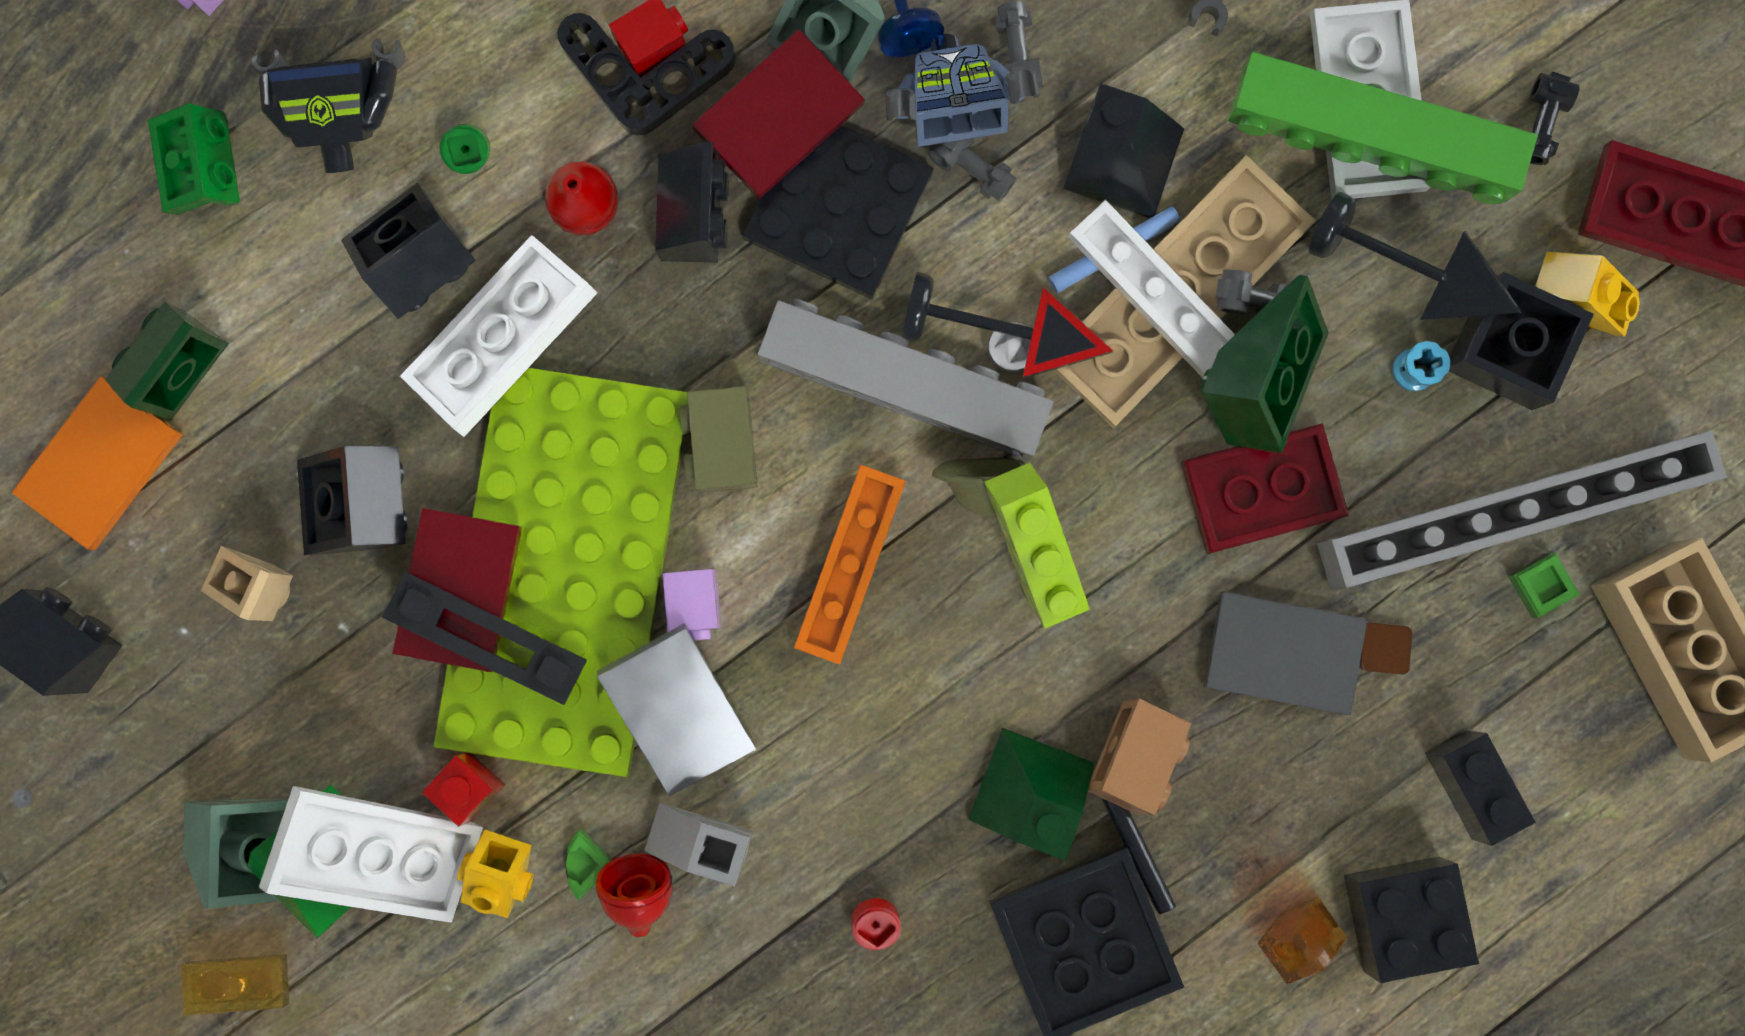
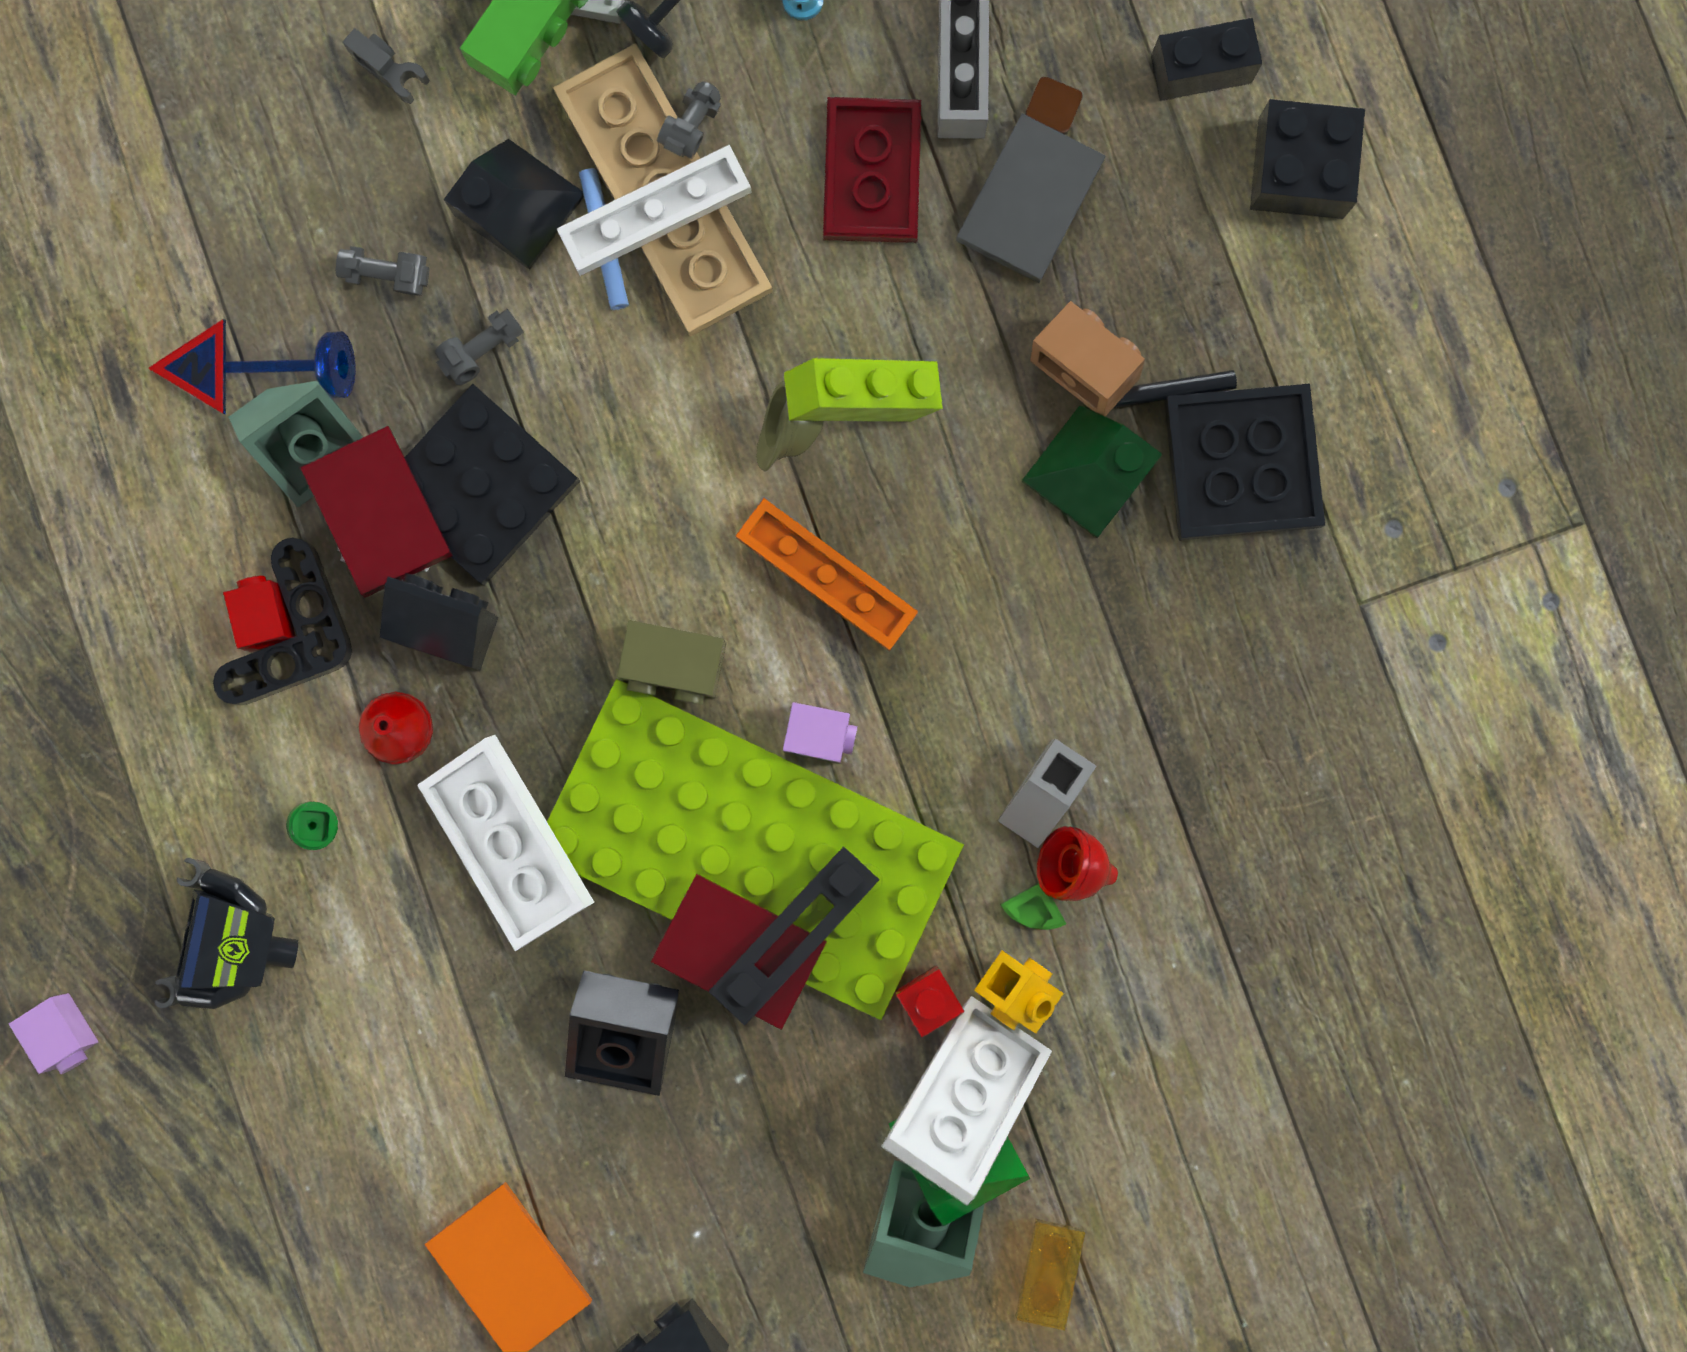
camera: 70 degrees left, 0 degrees up
dark green slope [105,301,229,420] -> none
green bracket [148,103,240,215] -> none
tan slope [201,546,293,621] -> none
black slope [341,183,476,319] -> none
tile [597,623,756,797] -> none
light grey brick [758,298,1054,461] -> none
red tile [851,898,901,950] -> none
torso [886,34,1040,147] -> none
black piece [902,272,1113,379] -> none
white tile [988,322,1031,373] -> none
dark green slope [1201,275,1329,453] -> none
clear orange brick [1258,897,1347,984] -> none

